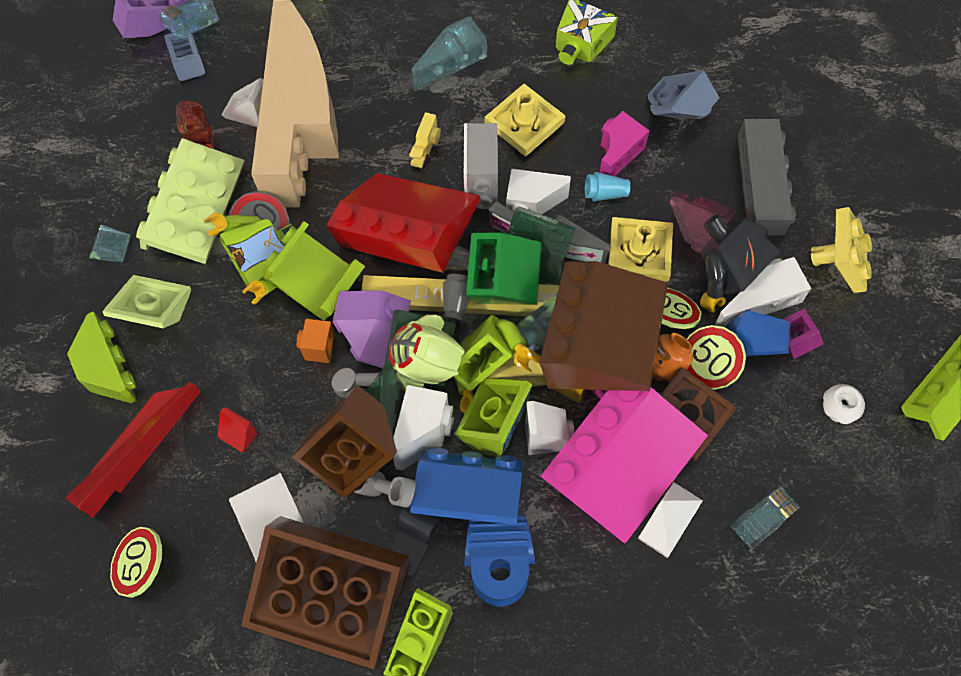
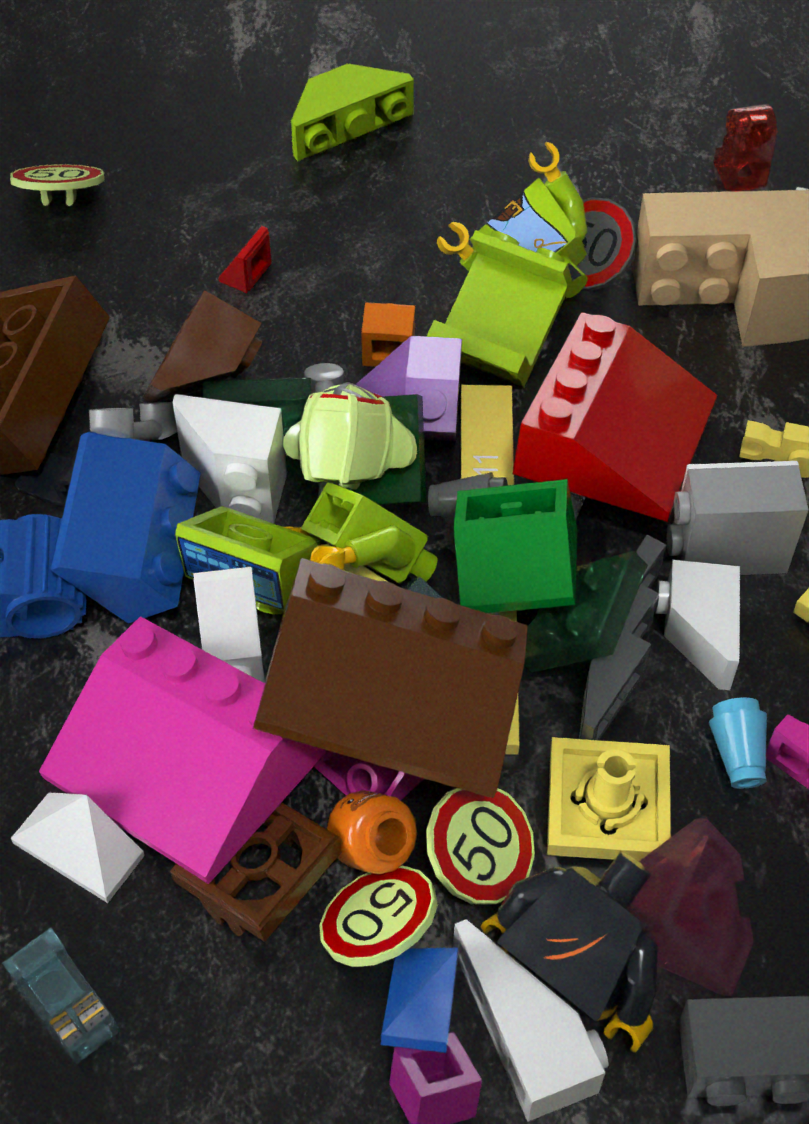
camera: 85 degrees right, 10 degrees down
red wedge [65,382,200,517] -> none
clear light blue slope [89,225,131,262] -> none
yellowish green slope [103,275,191,328] -> none
yellowish green bracket [136,138,245,264] -> none
white sticker [229,473,304,562] -> none

